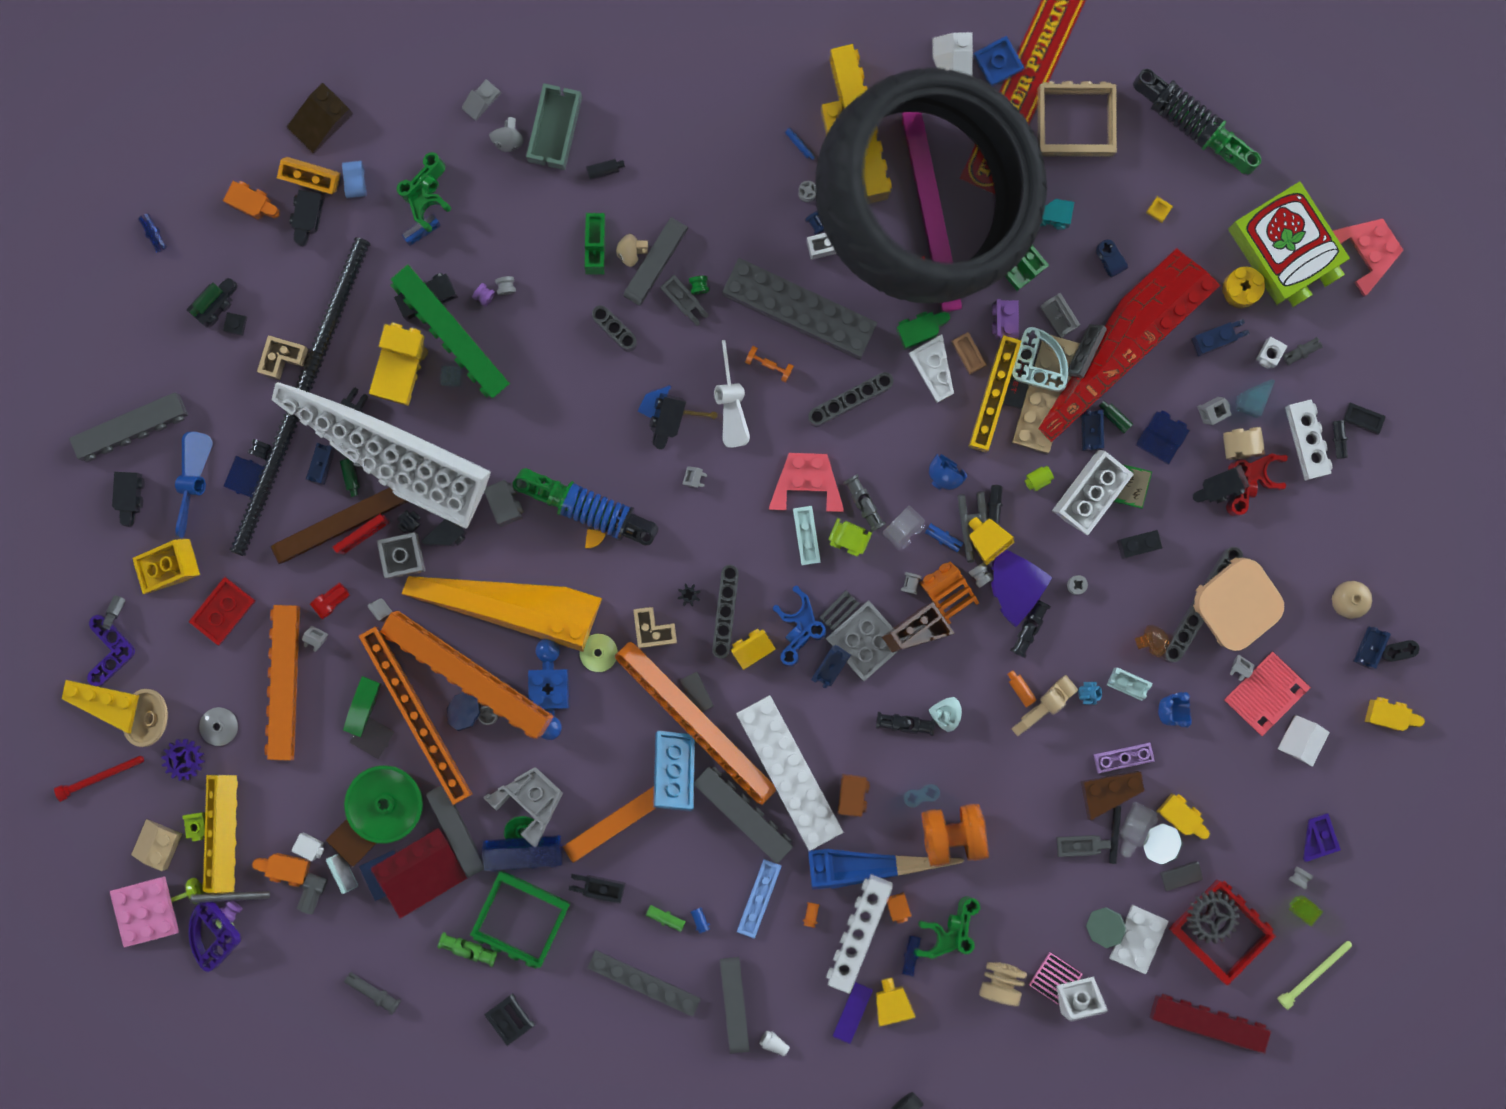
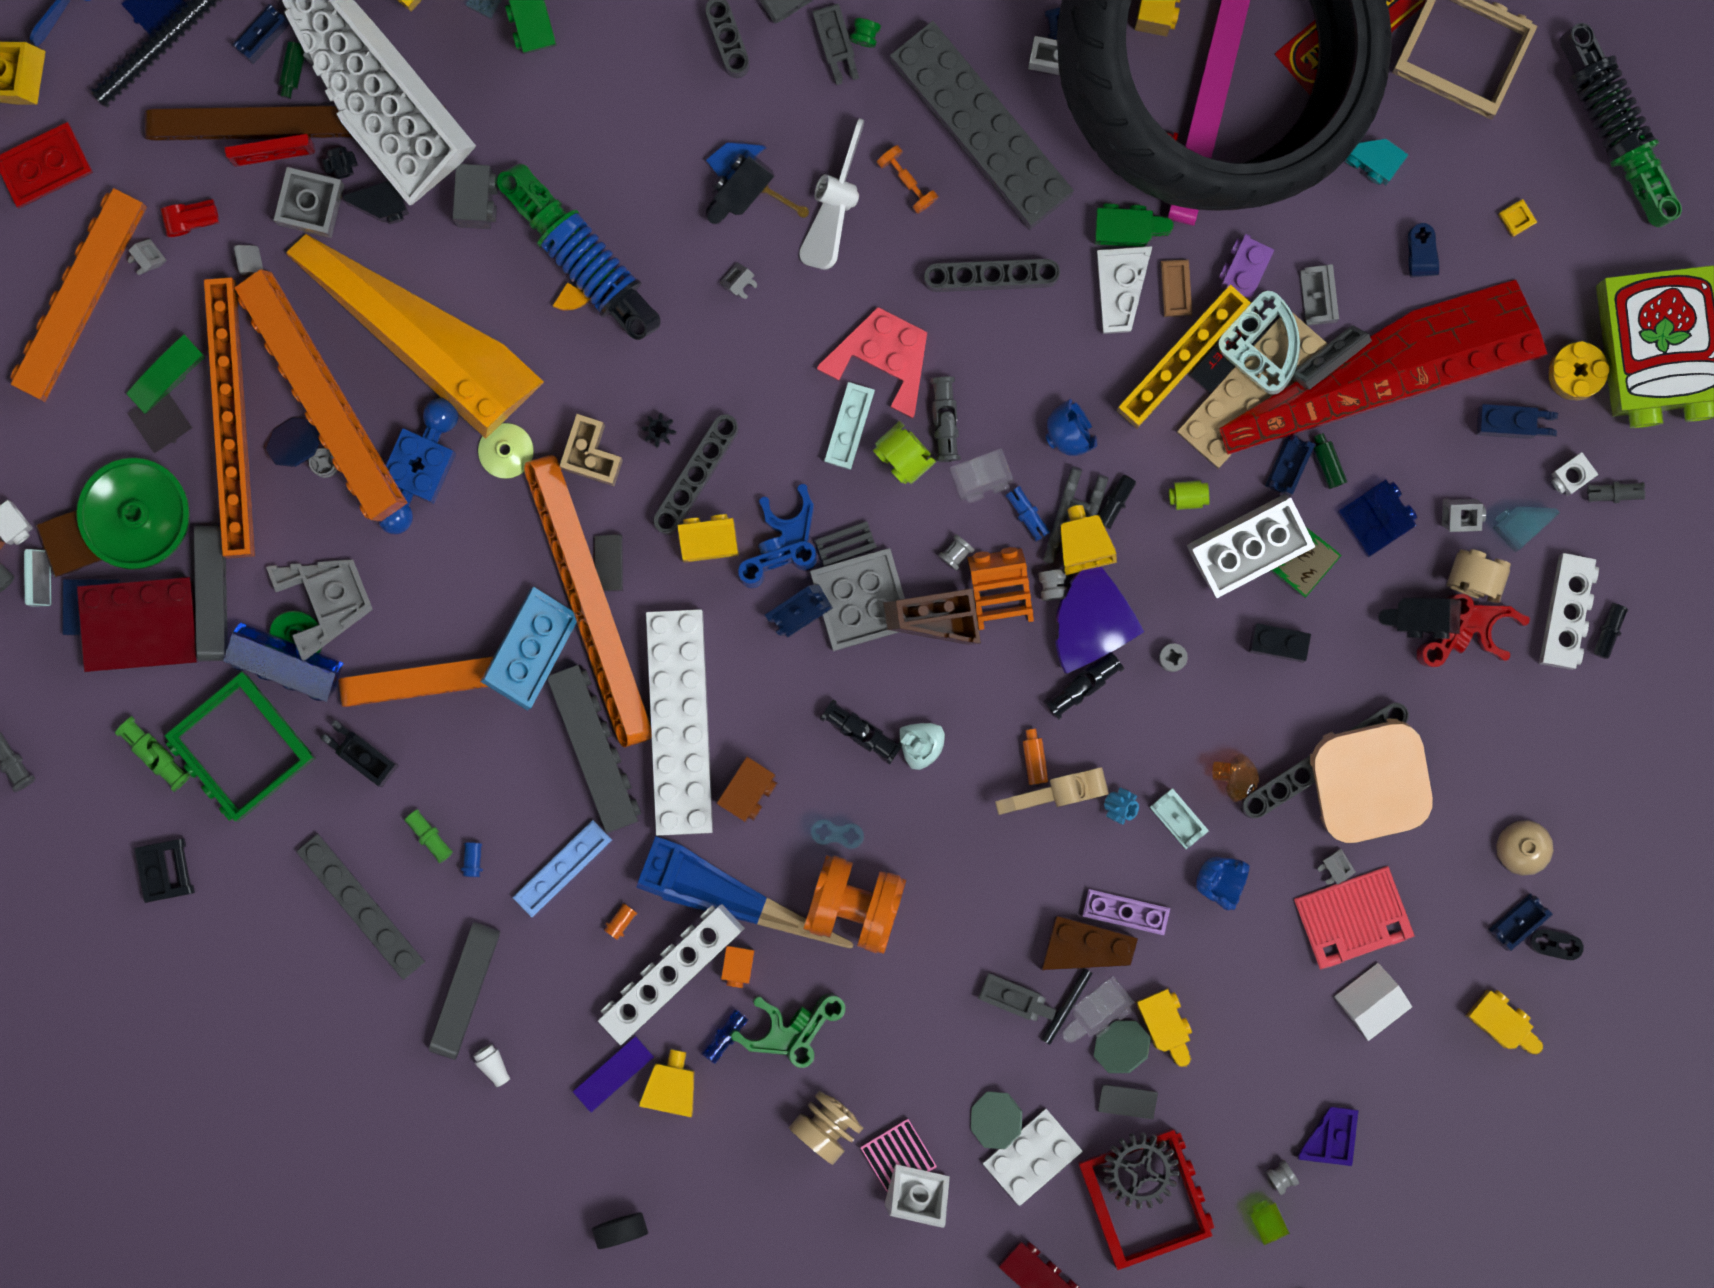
camera: 25 degrees right, 0 degrees up
green slope [1005,245,1049,291] -> none
black tile [1343,402,1386,435] -> none

